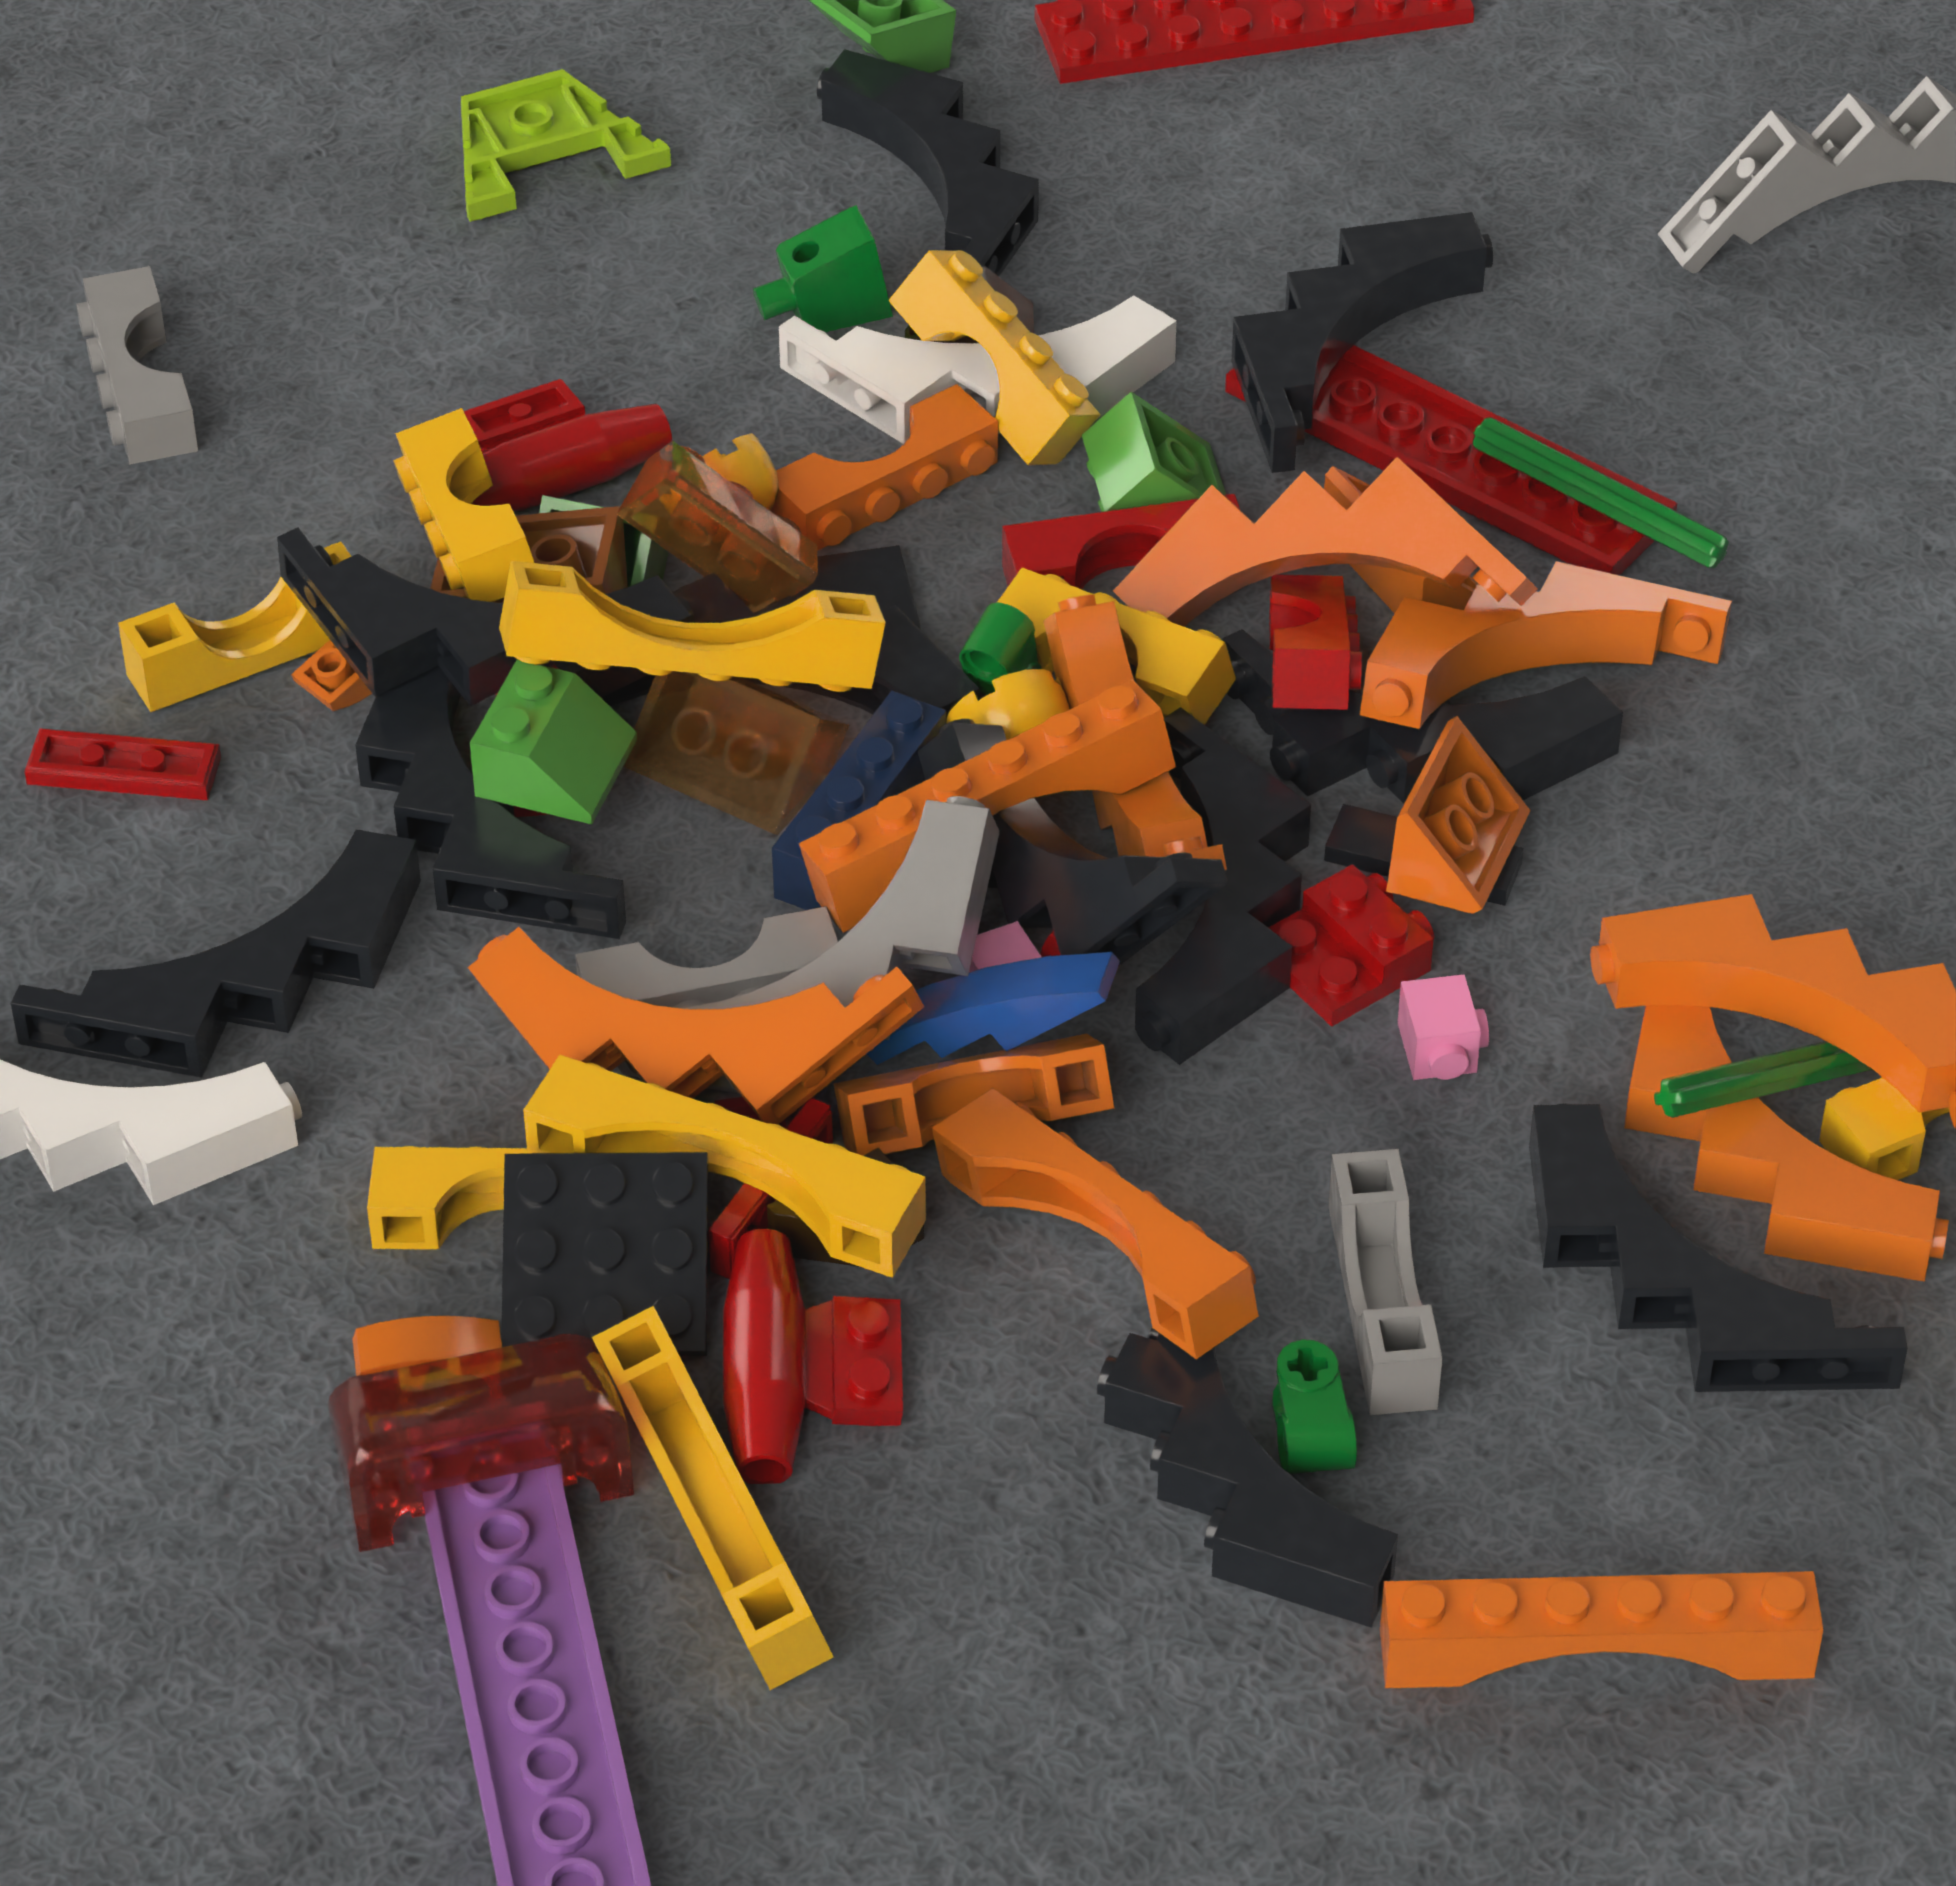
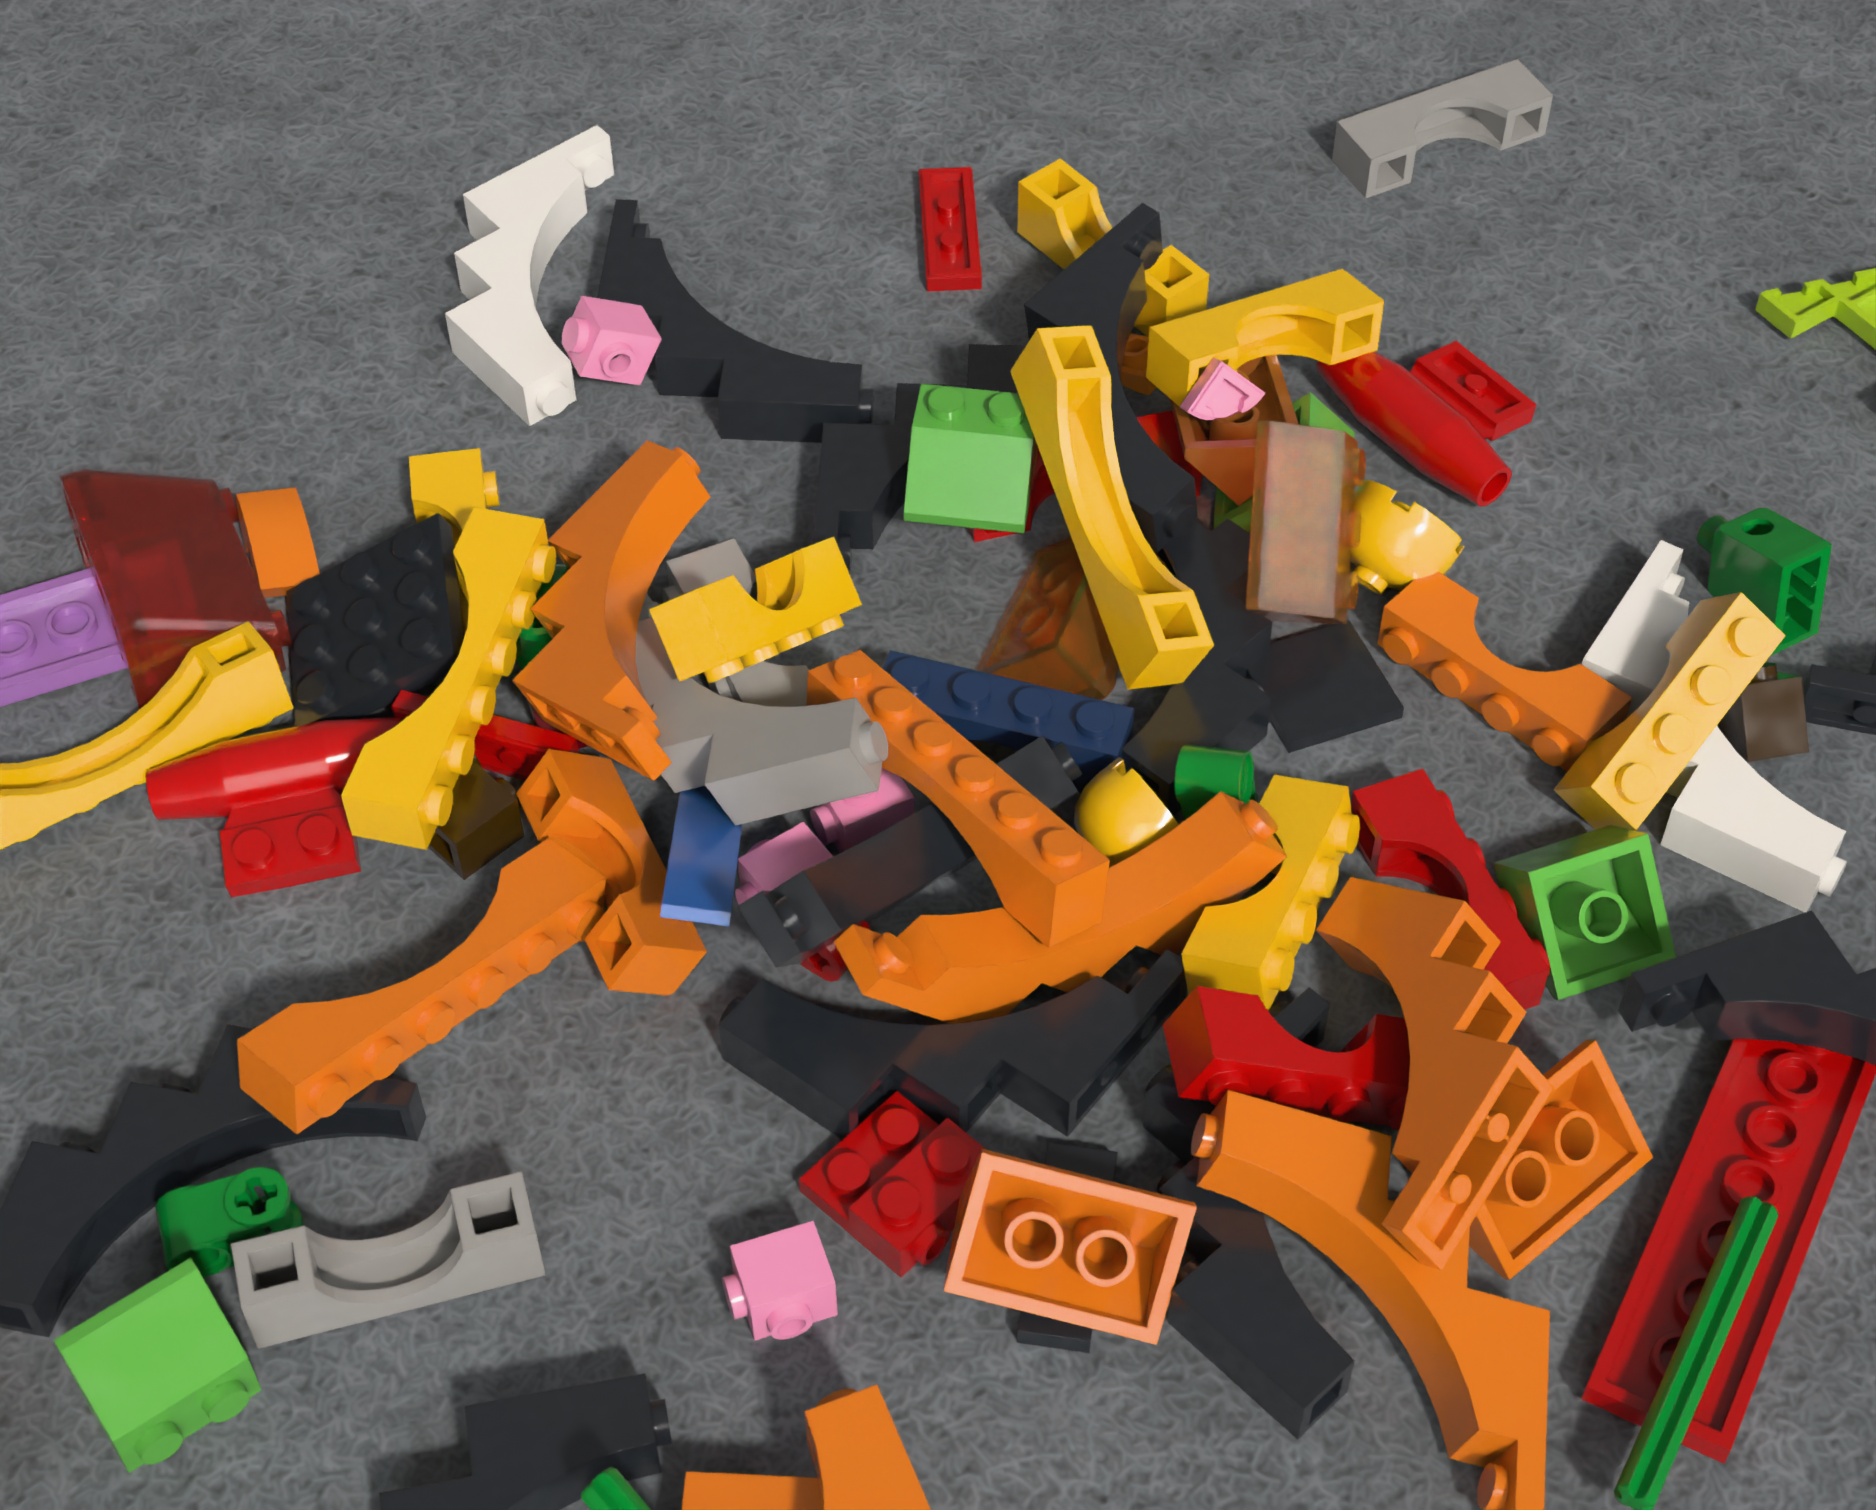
camera: 80 degrees right, 5 degrees up
none -> bright green slope [53,1258,262,1473]
none -> bright pink brick [561,296,662,385]
none -> yellow arch [649,537,862,684]
none -> bright pink tile [1179,357,1265,420]

